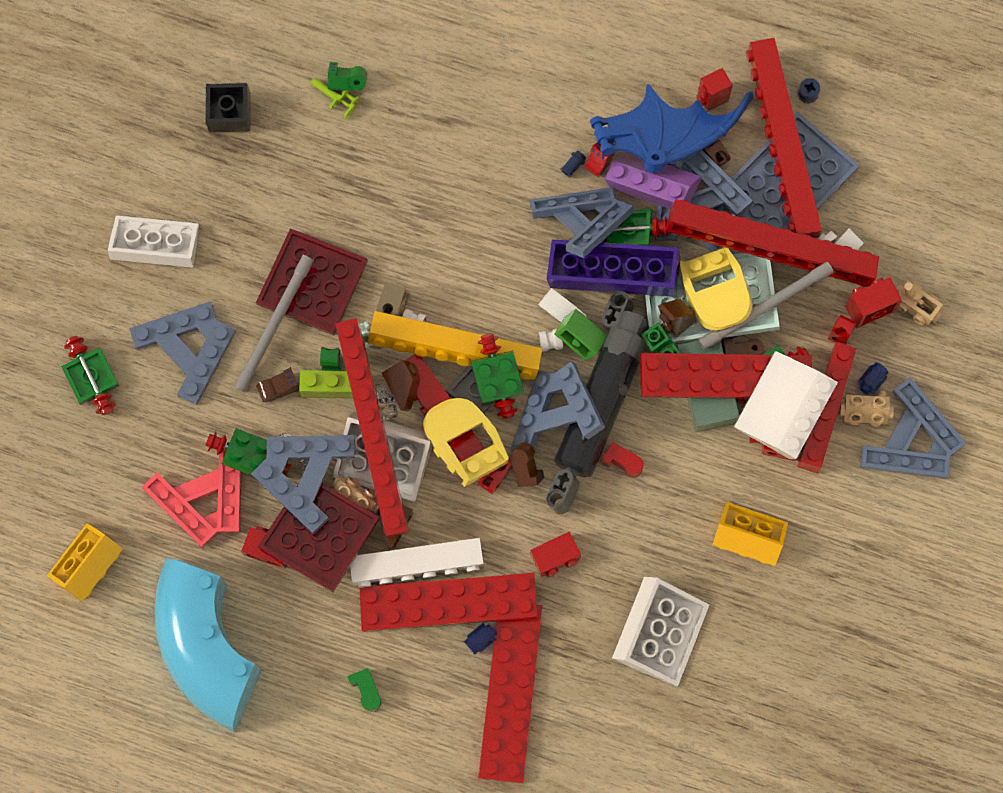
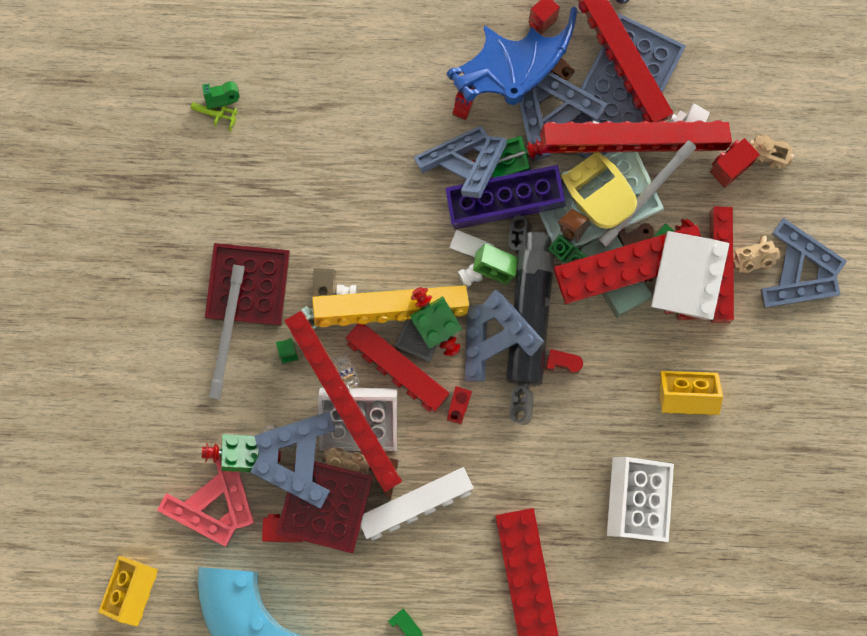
camera: 20 degrees left, 5 degrees up
green plate [61,336,119,415] -> none
white slope [107,216,199,268] -> none
sand blue plate [129,301,236,405] -> none
black brick [205,83,251,132] -> none
reddish brown leg [256,367,299,402] -> none
lime brick [299,370,353,399] -> none
red plate [360,573,538,632] -> none
reddish brown slope [382,360,420,412] -> none
light yellow slope [423,398,509,487] -> none
clear blue brick [464,623,497,655] -> none
reddish brown leg [511,442,545,487] -> none
red brick [530,531,581,578] -> none
dark blue pin [561,150,586,177] -> none
medium lavender slope [605,151,702,209] -> none
red leg [827,314,856,345] -> none
clear blue brick [857,362,889,395] -> none

